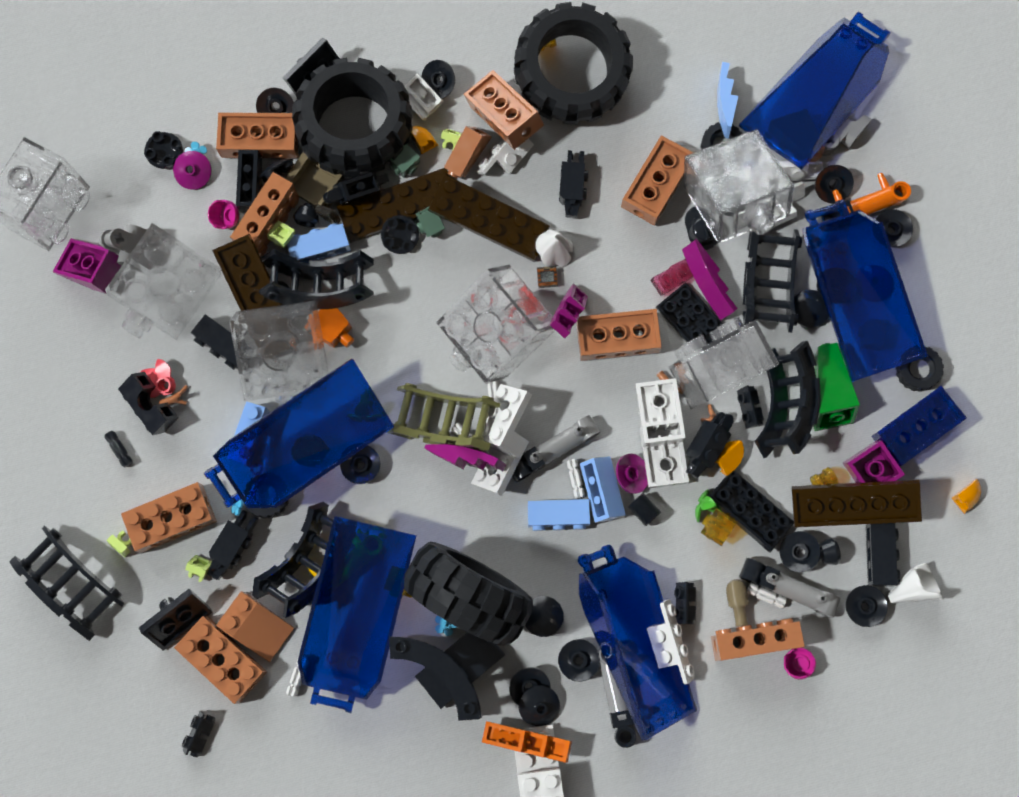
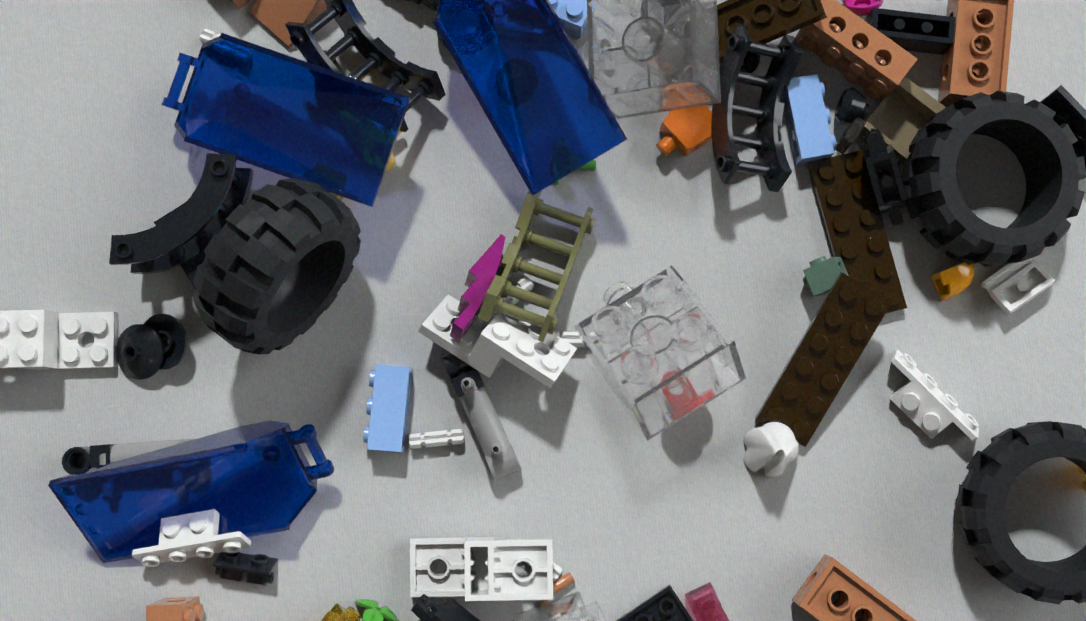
camera: 95 degrees right, 5 degrees up
black dish [256,87,294,113] -> none
black dish [259,159,294,183] -> none
yellowish green tile [267,221,295,248] -> none
black dish [340,444,381,484] -> none
black dish [381,215,419,254] -> none
sand green brick [390,143,420,178] -> none
black dish [421,60,455,99] -> none
yellowish green tile [441,128,462,151] -> none
nougat slope [444,126,492,179] -> none
nougat brick [464,70,544,150] -> none
orange slope [482,721,572,763] -> none
black dish [525,596,564,637] -> none
tile [537,266,558,288] -> none
magenta slope [550,283,588,339] -> none
black dish [558,639,600,682] -> none
black hinge [559,150,588,218] -> none
nougat brick [576,309,662,361] -> none
light blue brick [580,456,626,523] -> none
magenta dish [616,453,648,494] -> none
black piece [628,493,661,526] -> none

